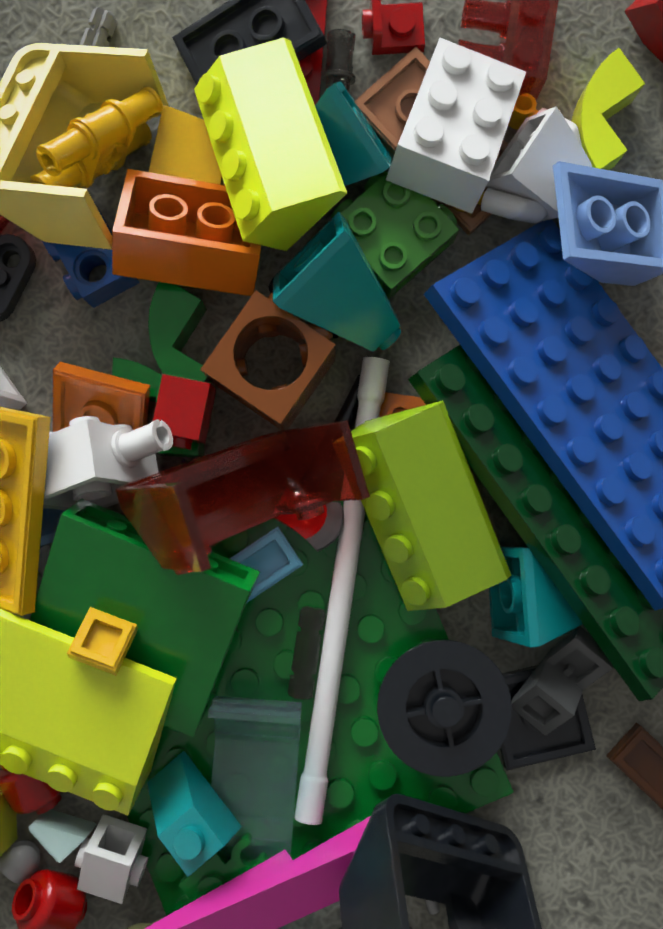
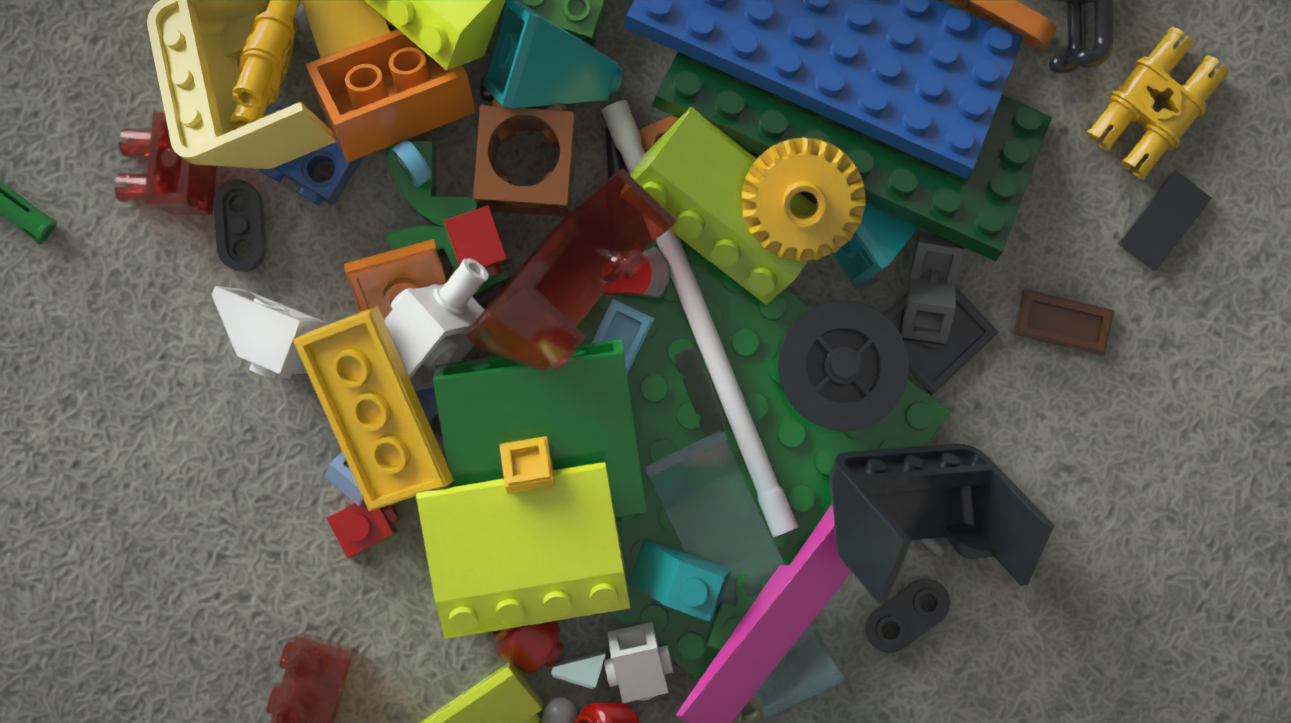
camera: 30 degrees left, 0 degrees up
none -> medium azure tile [391,140,432,187]
none -> yellow gear [741,138,866,262]

